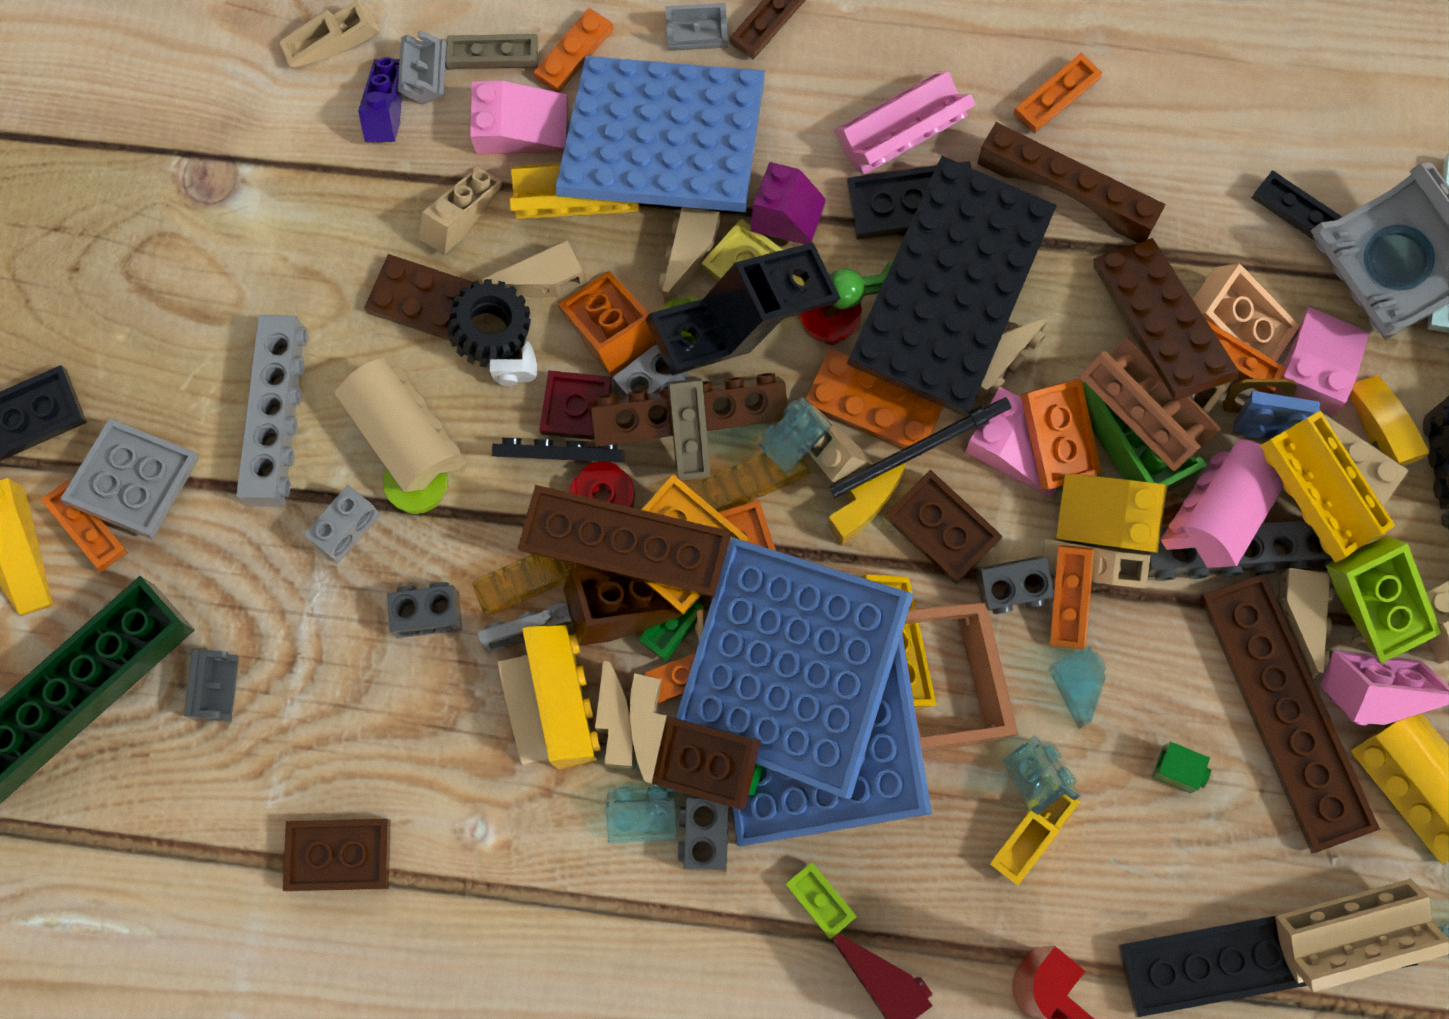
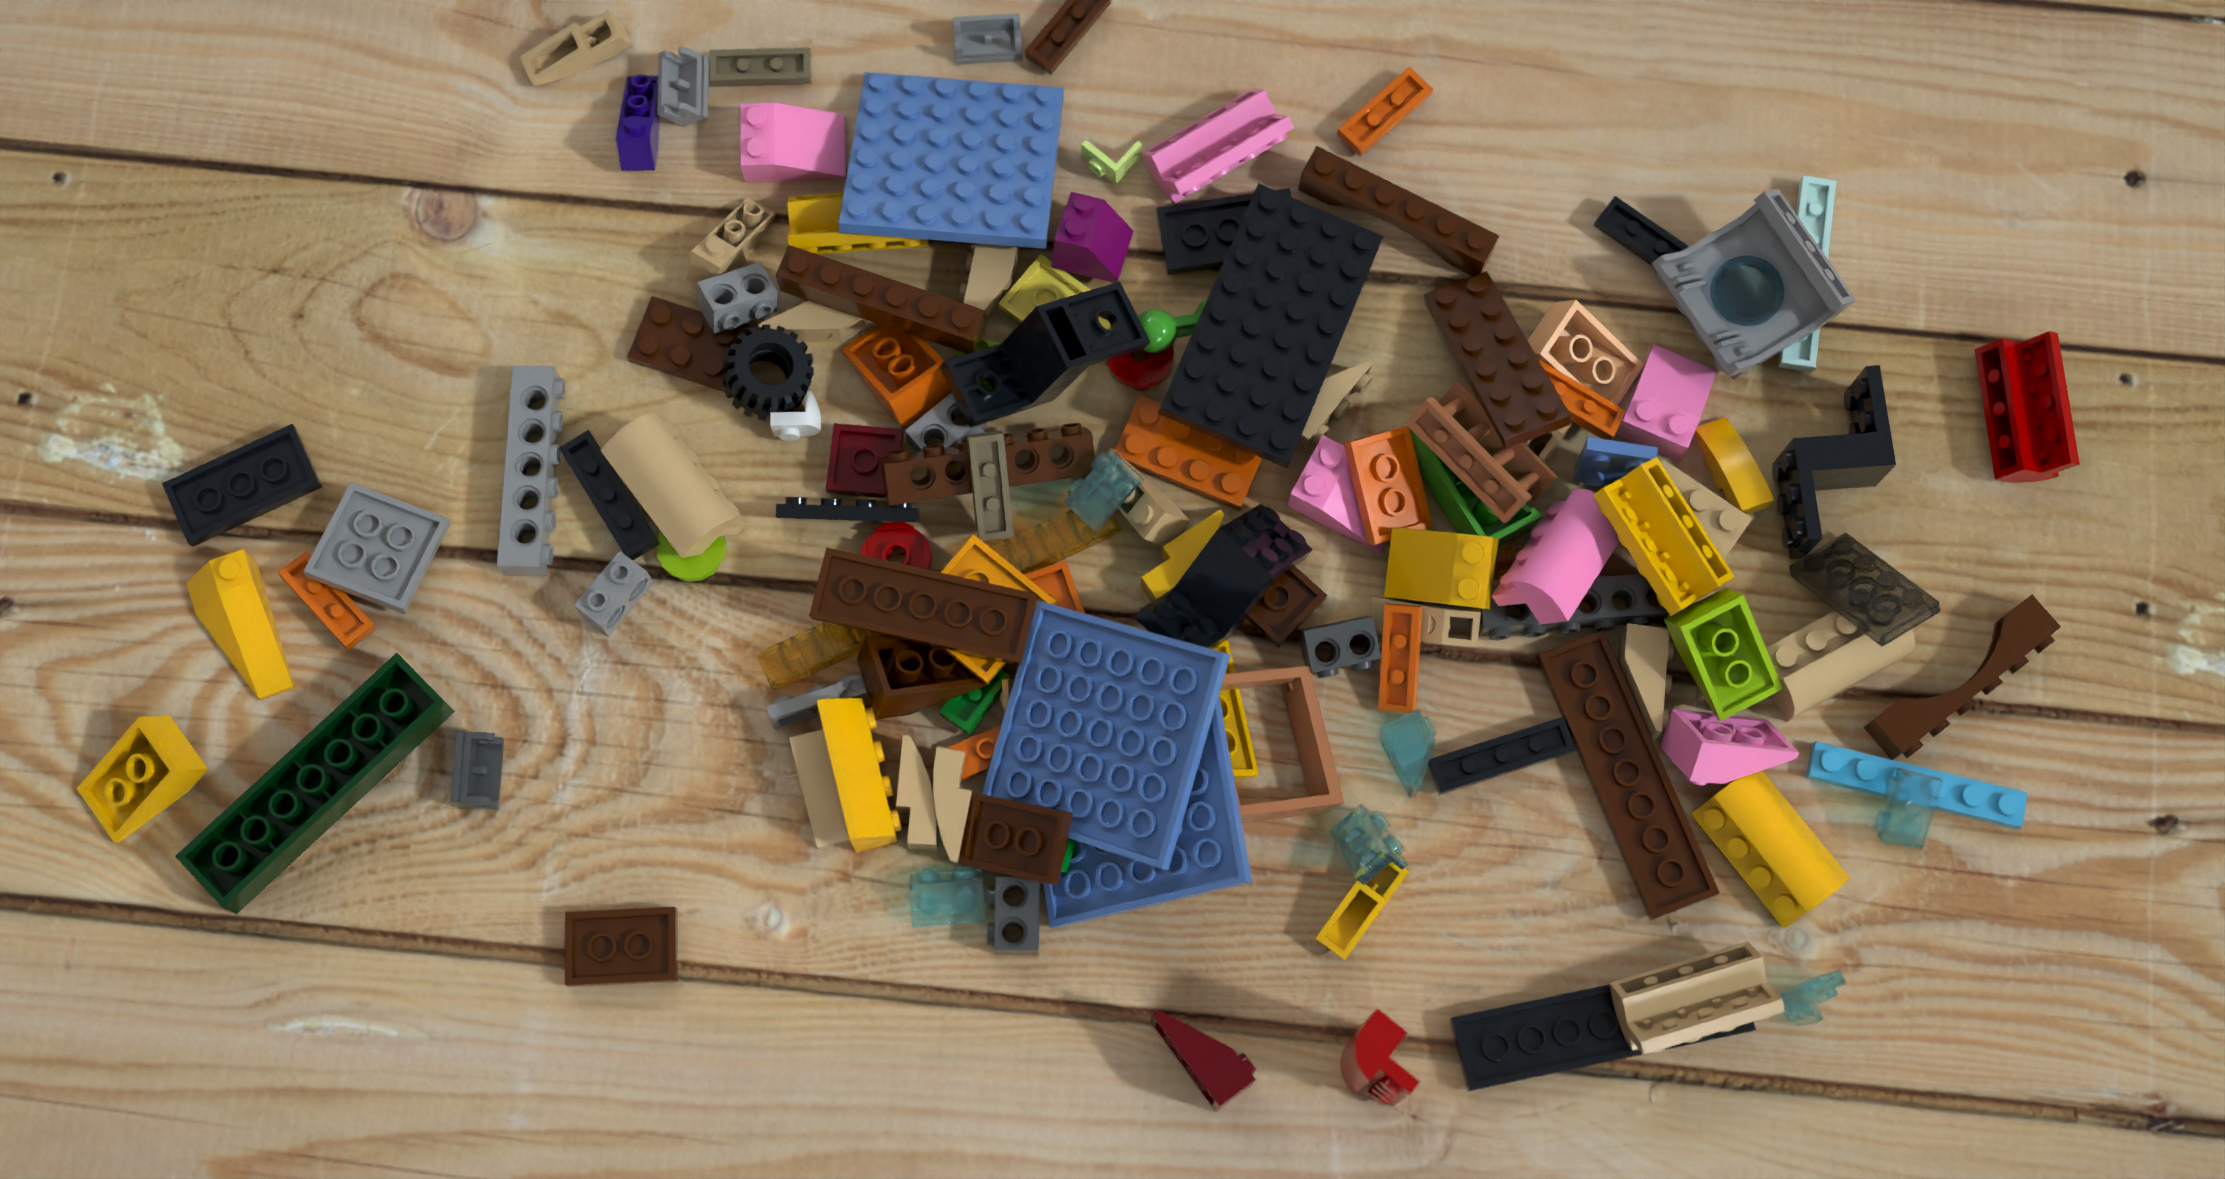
camera: 10 degrees left, 0 degrees up
dark grey brick [387,582,462,639] -> none
orange plate [534,8,613,93] -> none
lime plate [785,862,857,940] -> none
black bar [829,397,1012,499] -> none
green brick [1152,741,1211,793] -> none
pearl gold piece [1222,379,1297,413] -> none
none -> black plate [559,430,660,560]
none -> light grey brick [697,262,778,334]
none -> reddish brown brick [776,245,986,354]
none -> yellowish green bracket [1081,140,1142,185]
none -> black bracket [1134,504,1313,650]
none -> black plate [1427,717,1576,796]

